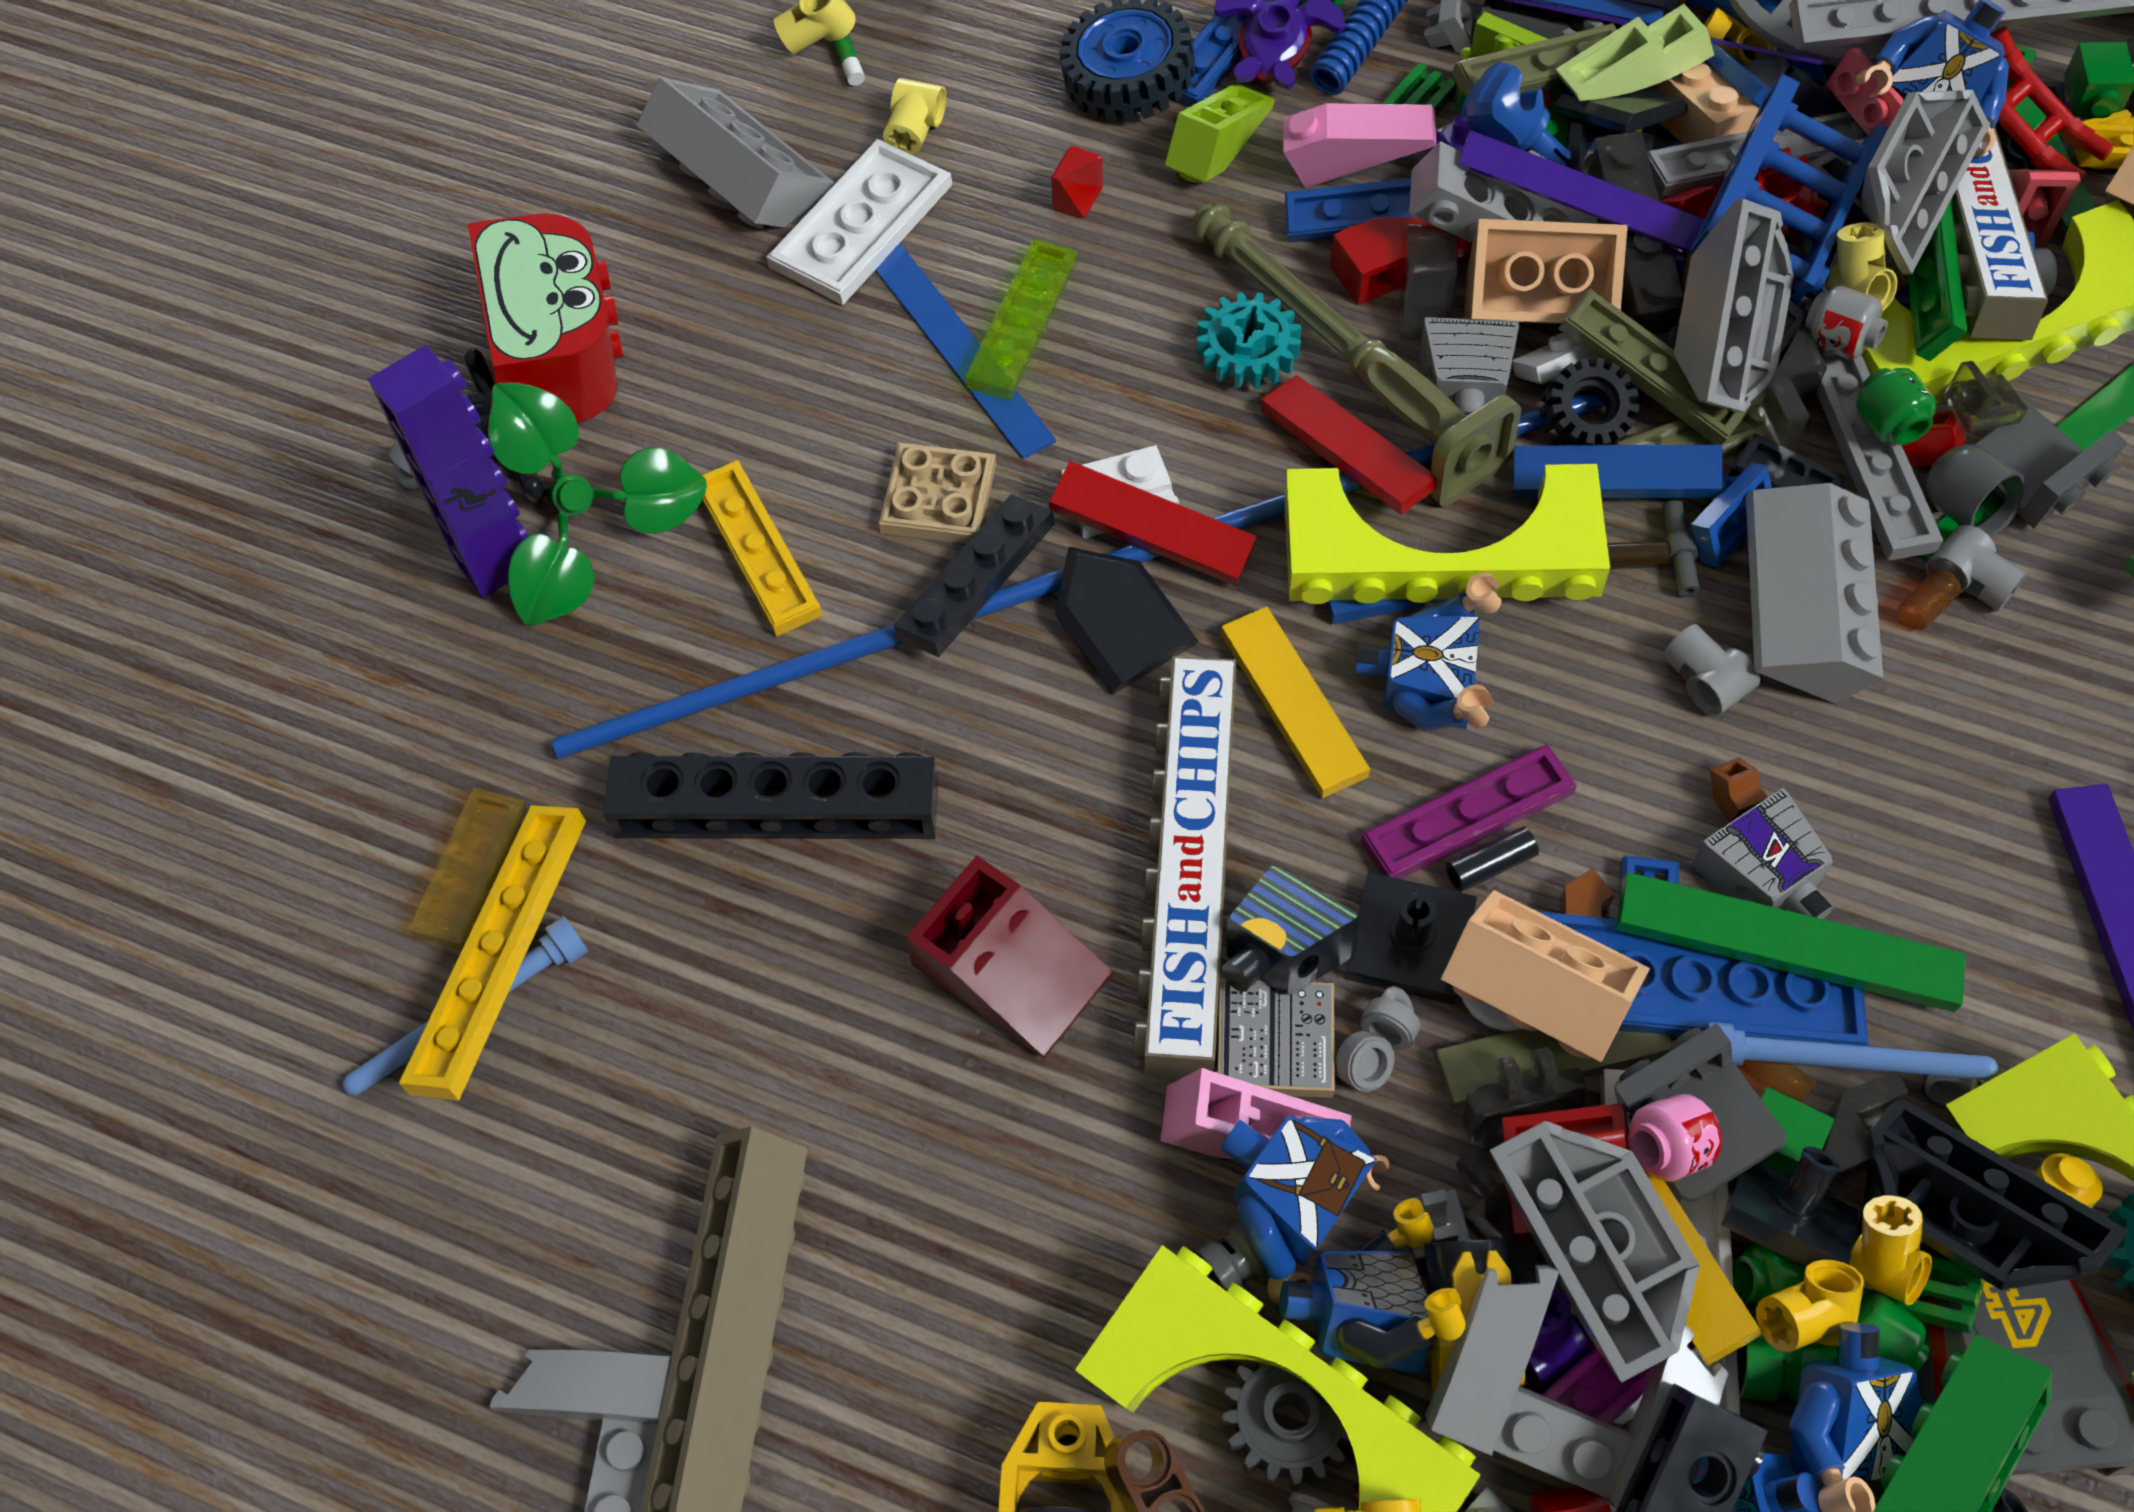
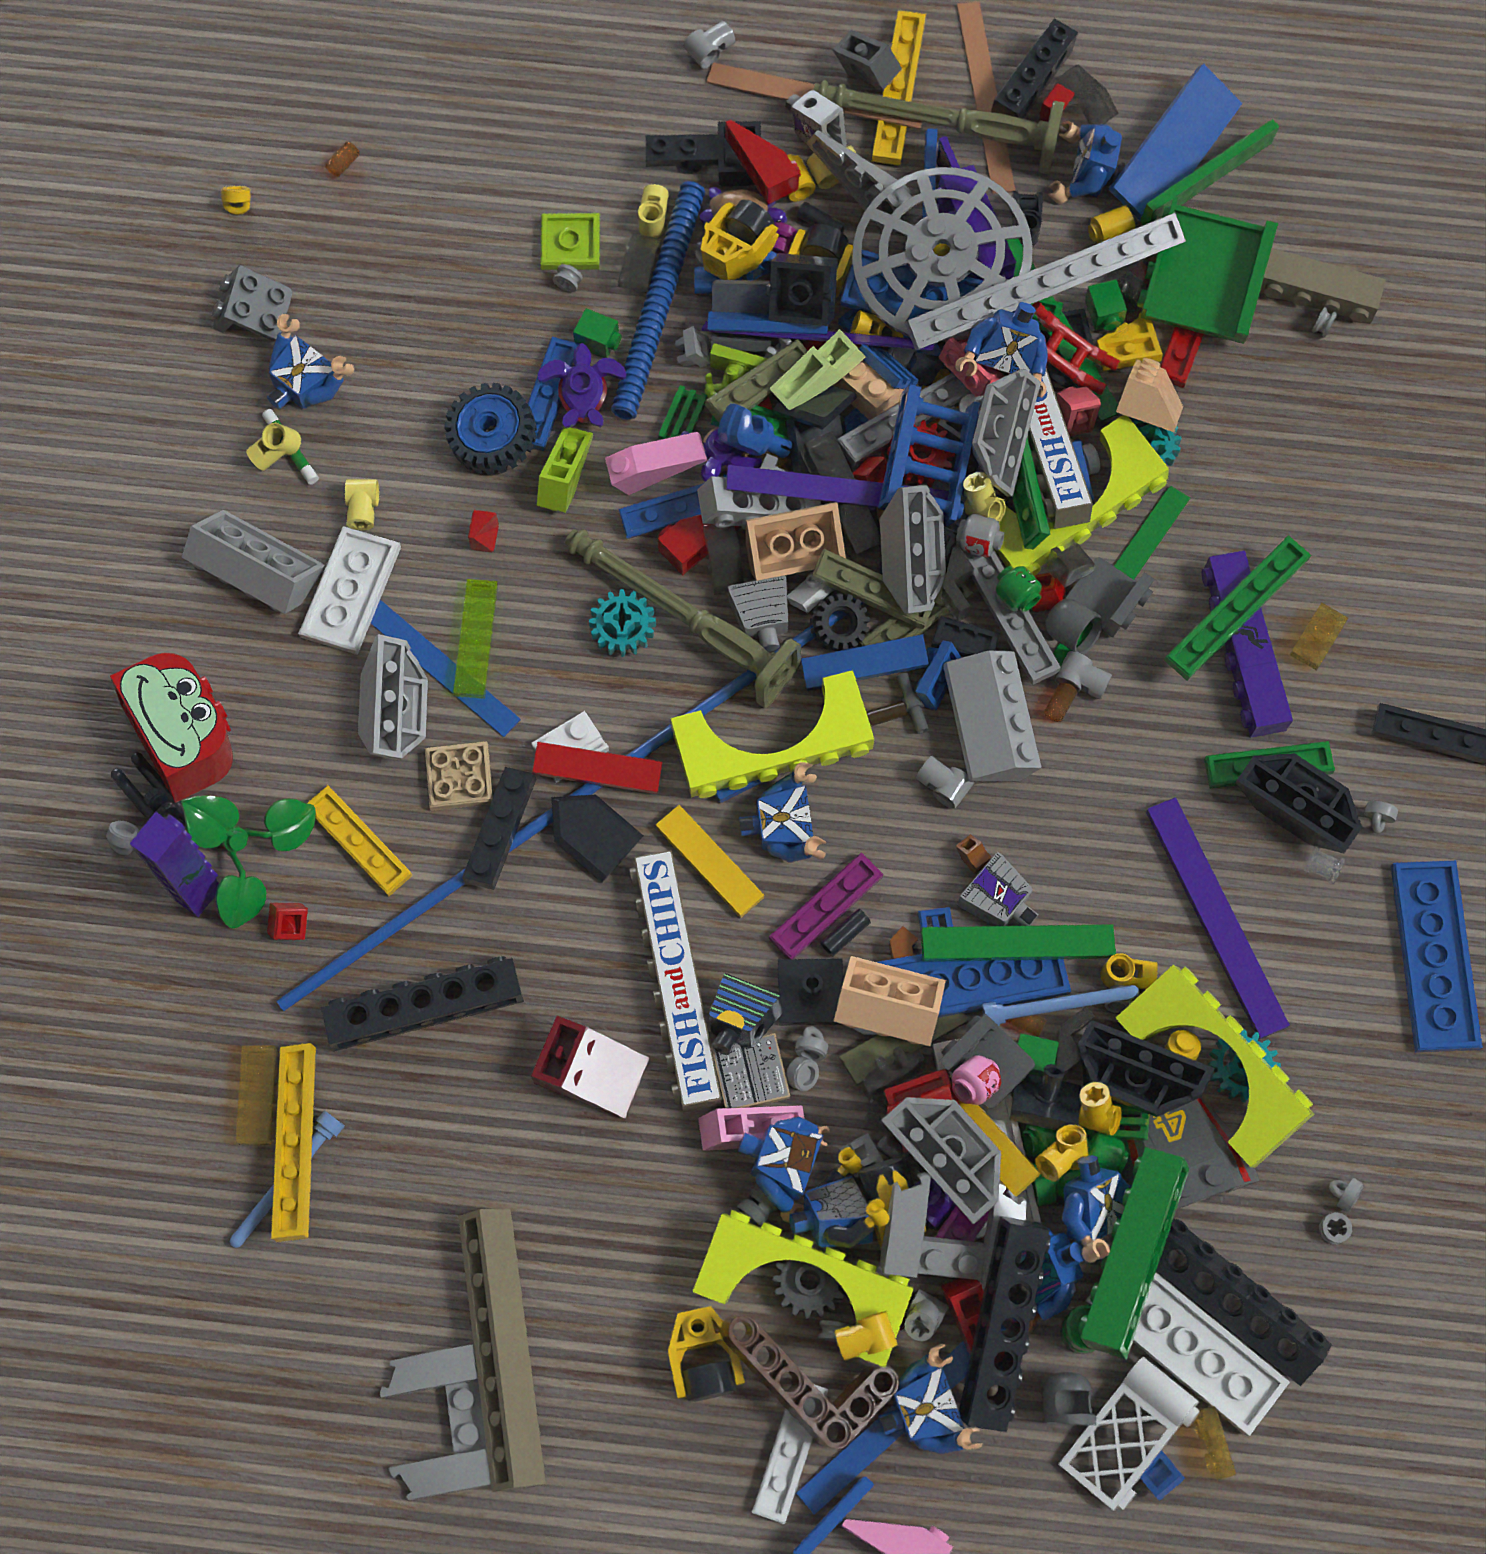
camera: 20 degrees left, 10 degrees up
red tile [1261,375,1437,515] -> none
none -> red slope [267,903,308,940]
none -> light grey wedge [358,634,428,760]
none -> yellow piece [1100,953,1158,990]

